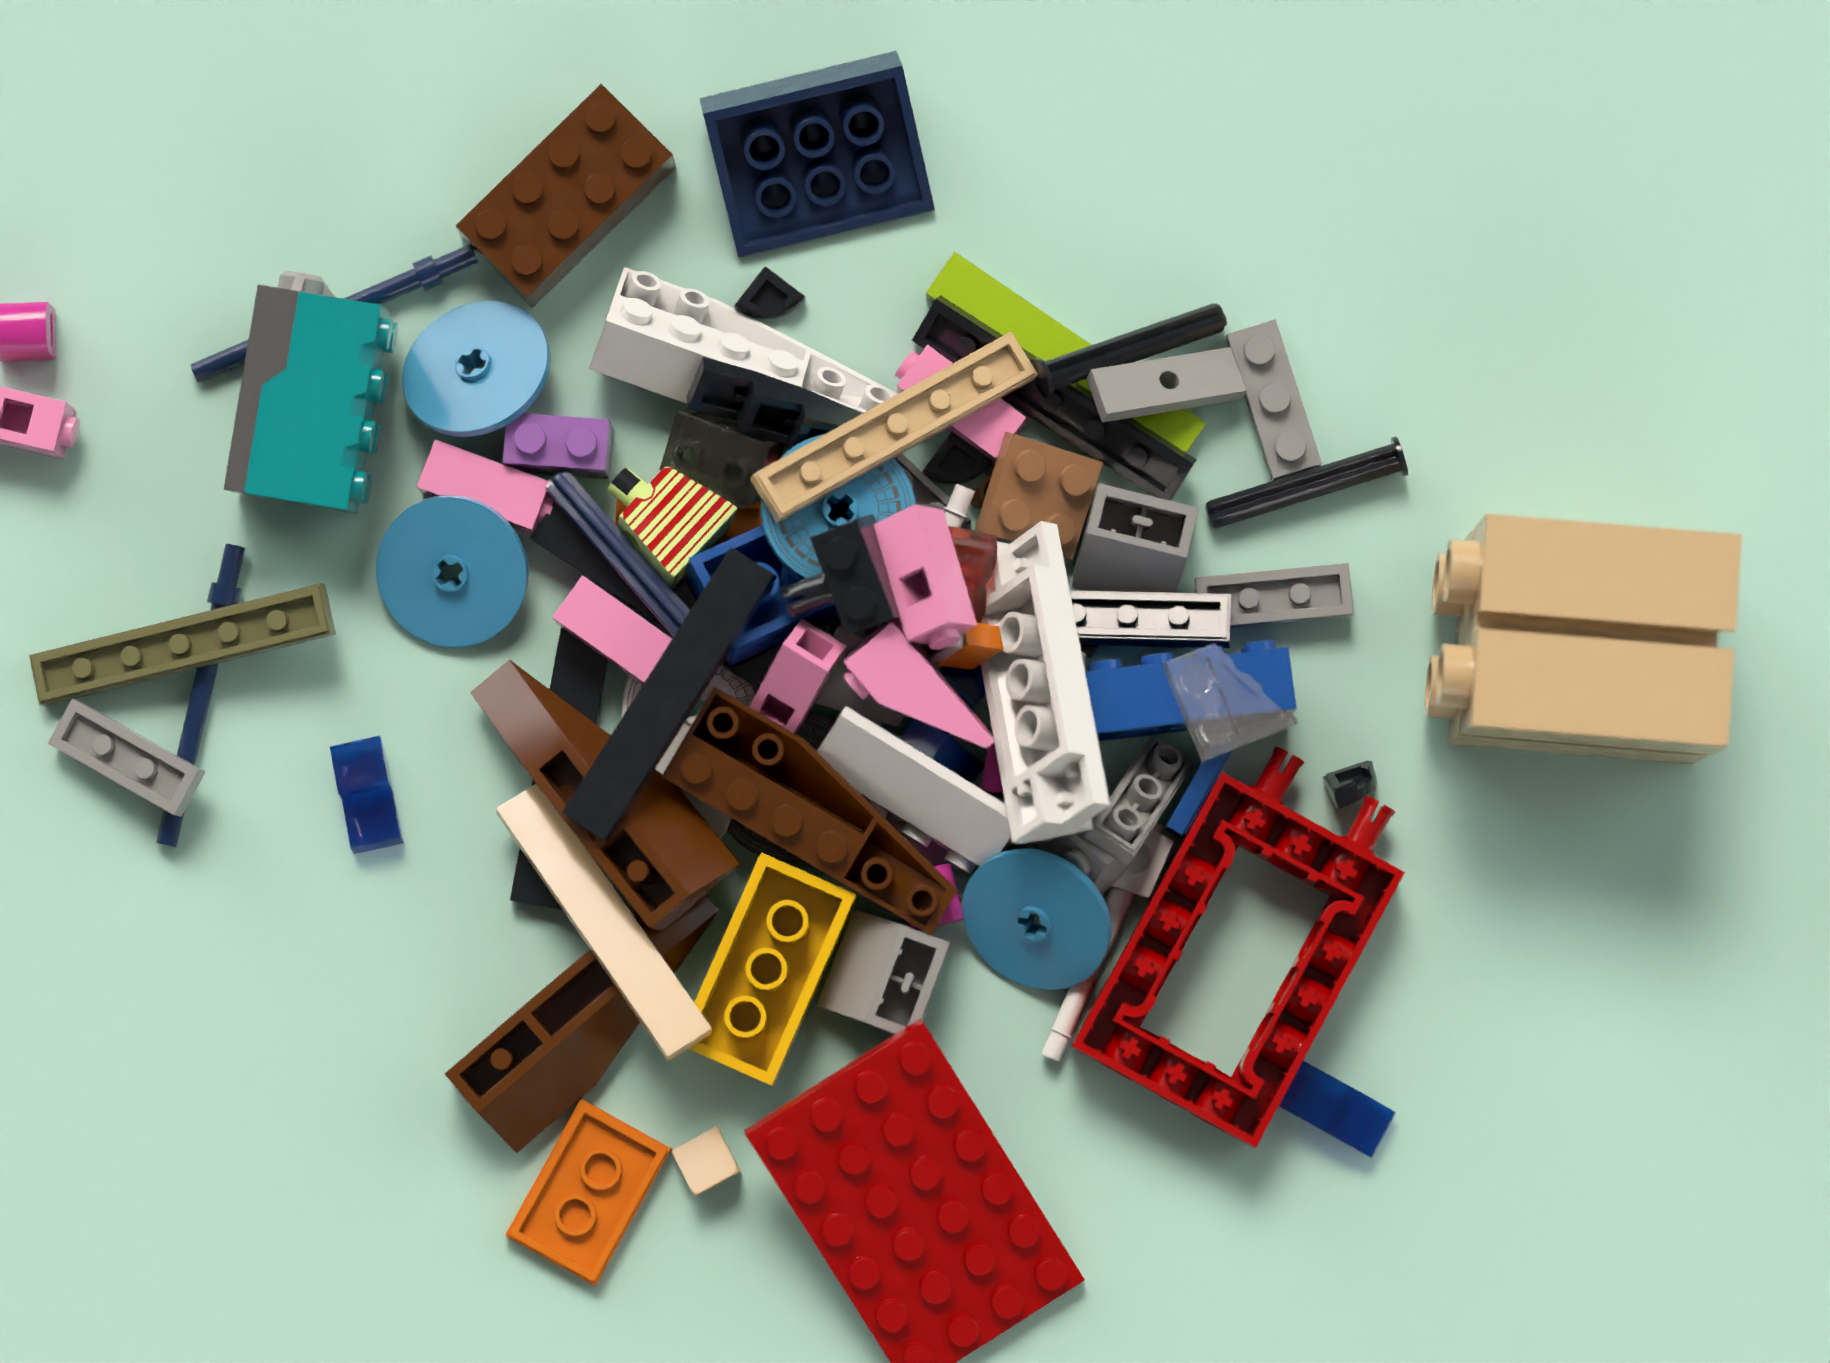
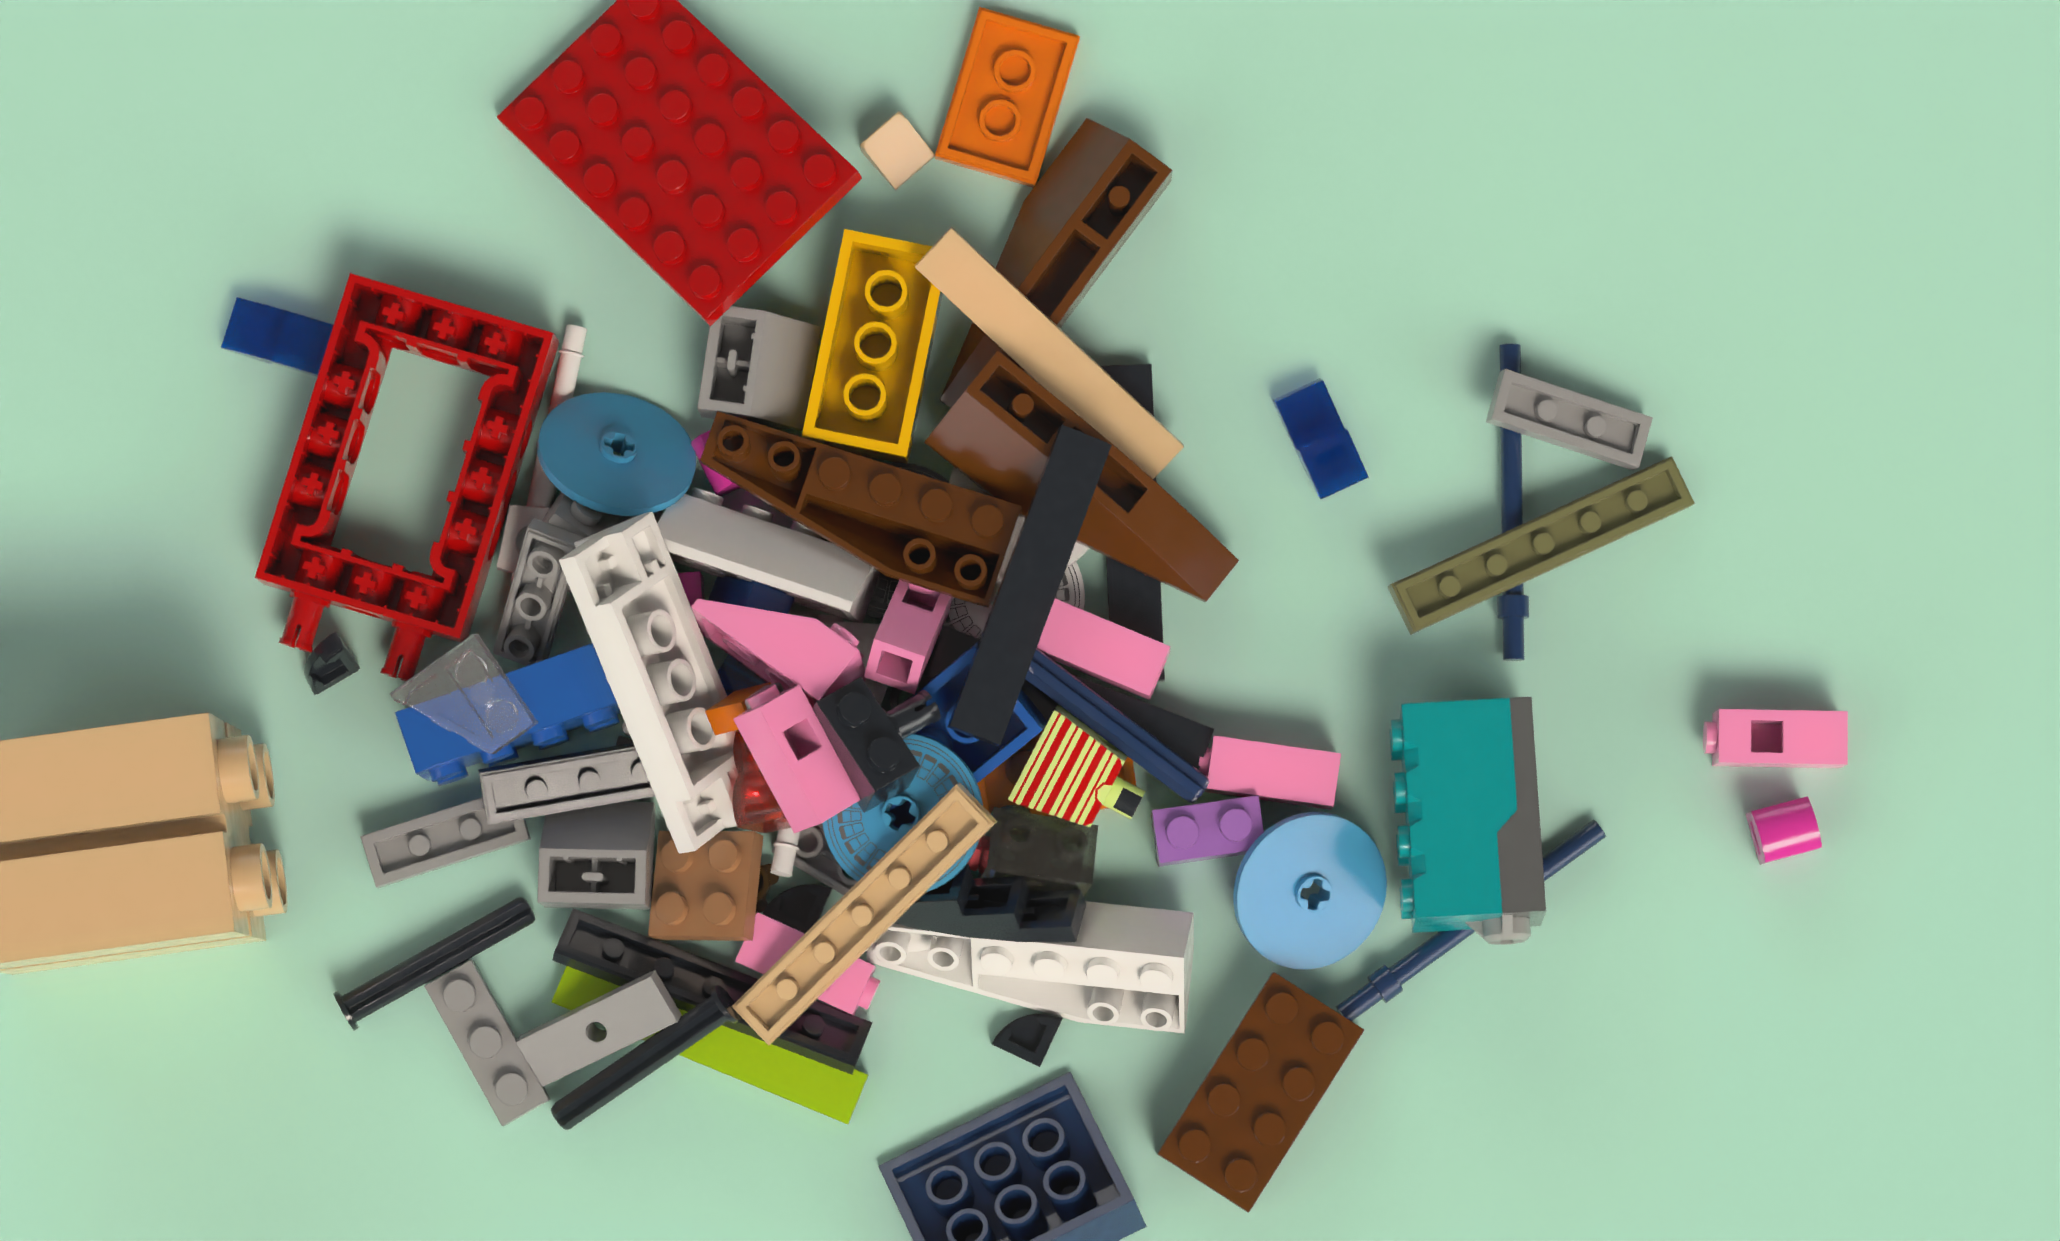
camera: 165 degrees right, 0 degrees up
dark azure piece [376,495,529,647] -> none
blue tile [1164,736,1233,838] -> none

